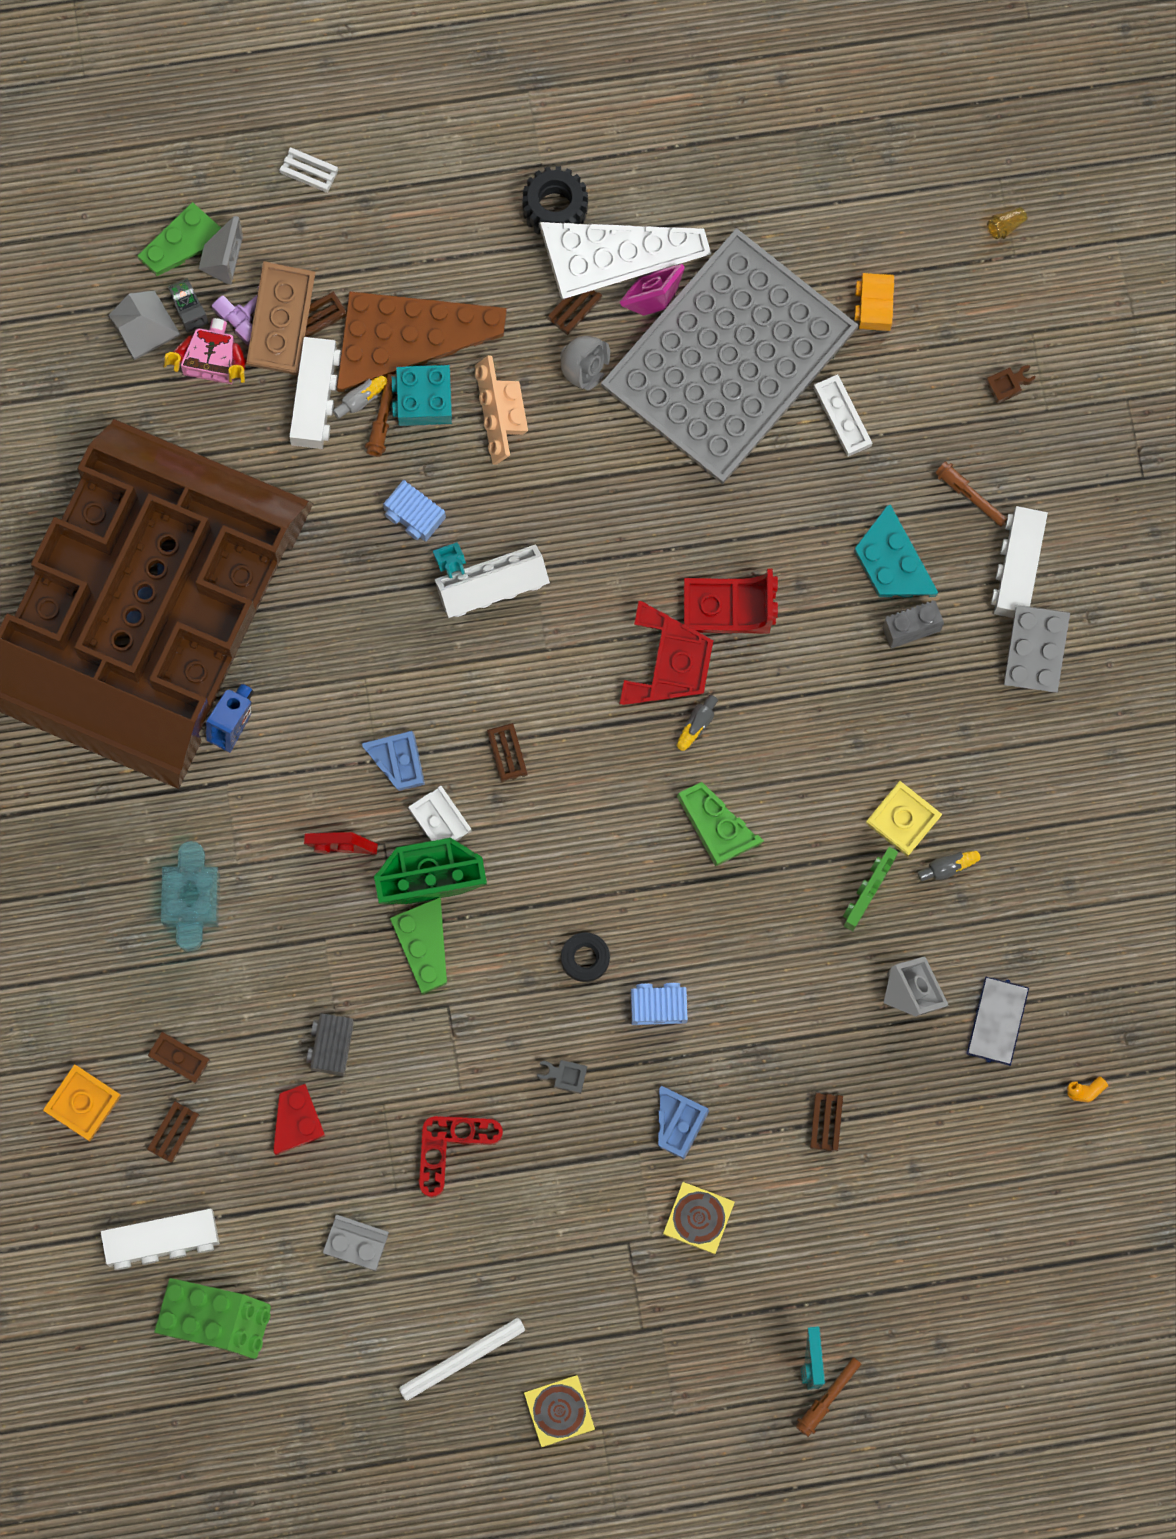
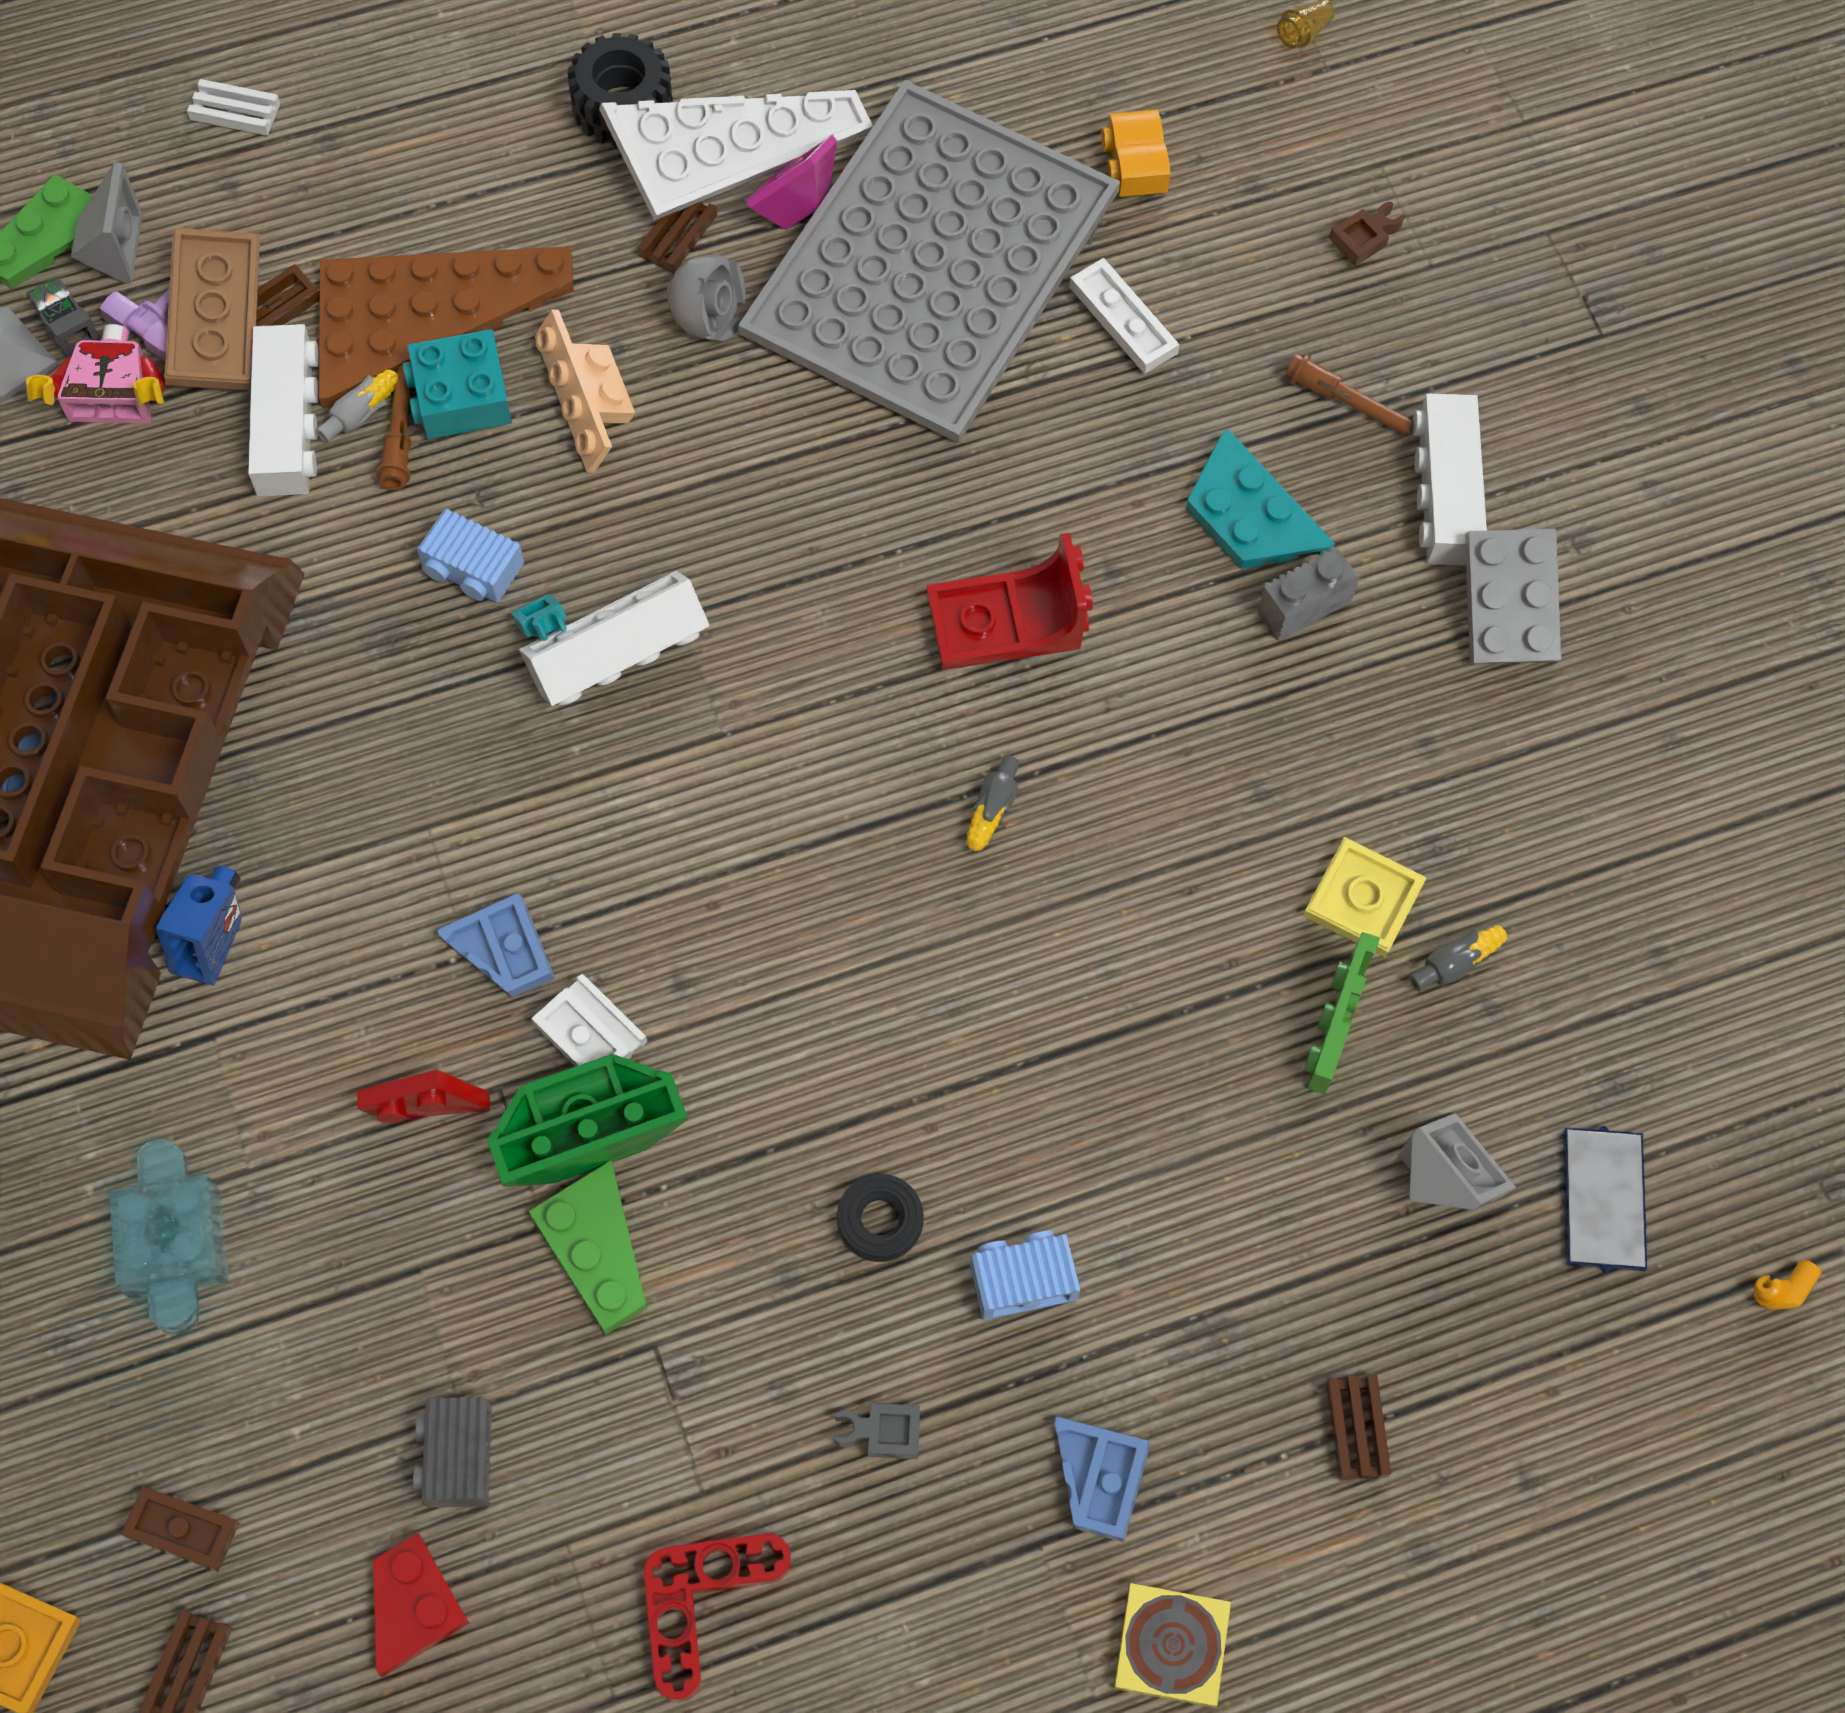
camera: 10 degrees left, 10 degrees down
reddish brown tile [487,723,528,783] -> none
red wing [620,601,714,705] -> none
bright green wing [677,782,764,867] -> none

